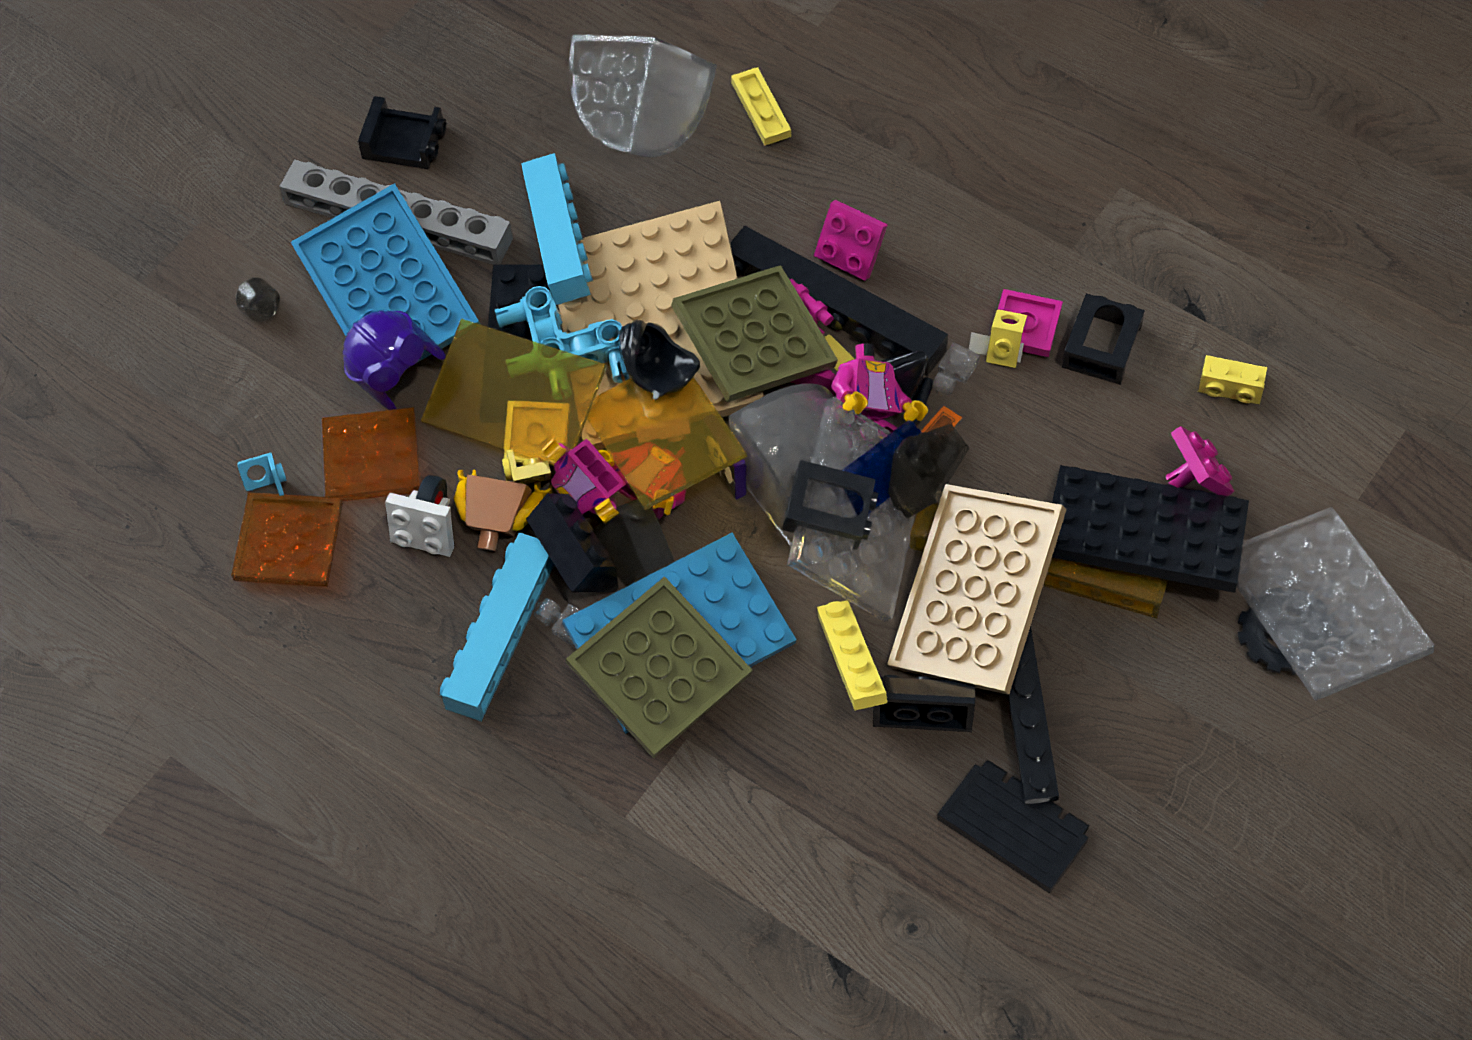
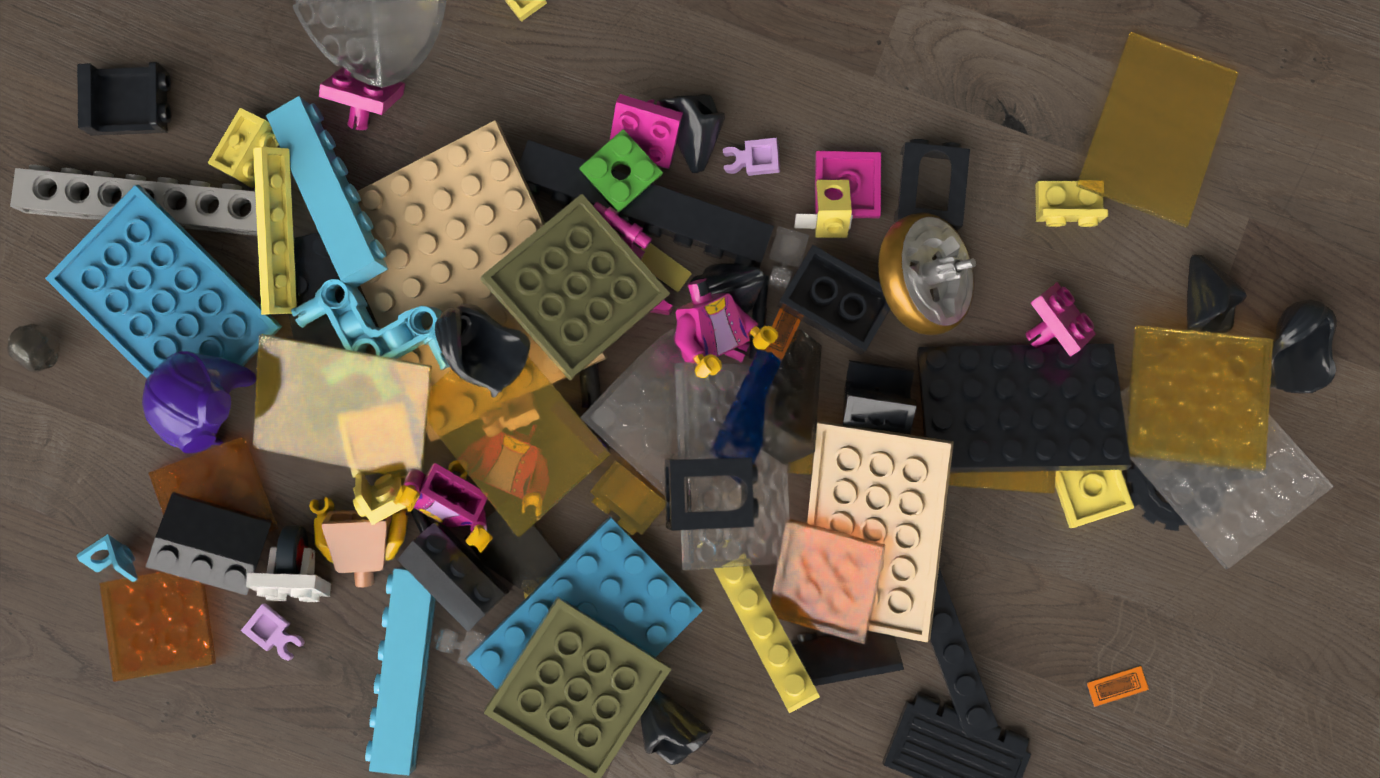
camera: 20 degrees left, 25 degrees up
none -> black slope [146,492,272,595]
none -> light yellow bracket [208,108,279,188]
none -> lavender plate [241,603,305,661]
none -> light yellow plate [253,147,297,315]
none -> dark pink plate [319,65,405,130]
none -> bright green piece [579,129,663,213]
none -> clear yellow brick [590,460,665,535]
none -> black hat [641,689,713,765]
none -> black hat [659,94,725,173]
none -> lavender plate [723,138,780,176]
none -> clear orange plate [770,519,886,644]
none -> black brick [777,245,890,355]
none -> black panel [843,360,916,435]
none -> flat silver wheel [878,213,976,335]
none -> light yellow tile [1050,470,1134,528]
none -> clear yellow piece [1076,32,1239,228]
none -> sticker [1087,666,1149,707]
none -> clear yellow plate [1126,325,1273,471]
none -> black hat [1187,254,1247,338]
none -> black piece [1267,299,1337,394]

